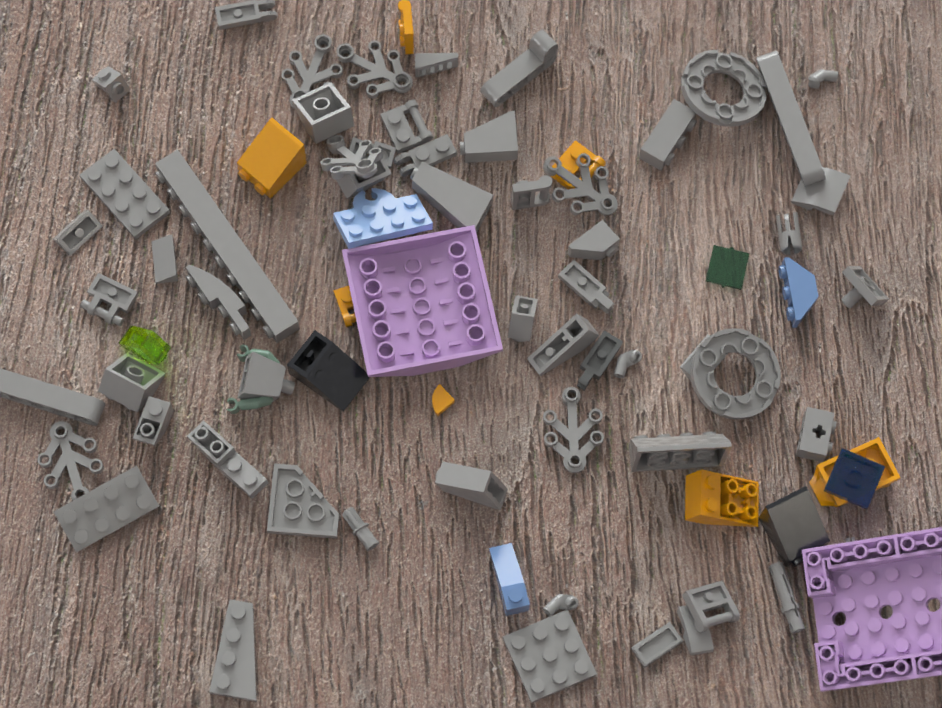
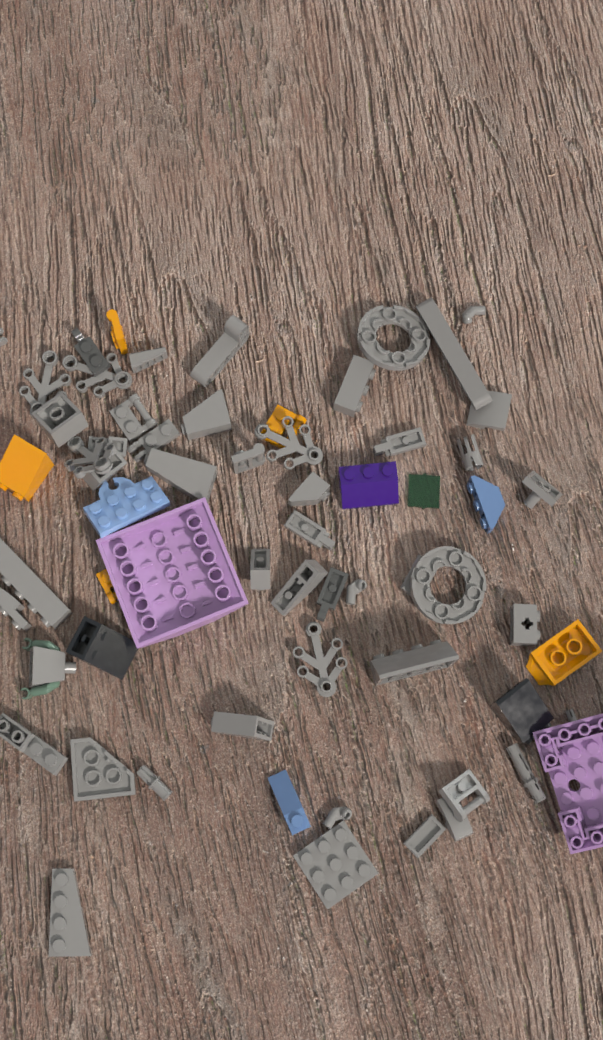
camera: 10 degrees left, 5 degrees up
light orange tile [432,384,455,417] -> none
light orange slope [685,469,759,527] -> none
clear blue tile [824,448,885,509] -> none
none -> dark grey plate [71,328,110,377]
none -> dark purple slope [338,461,399,510]
none -> light grey hinge [373,427,427,457]

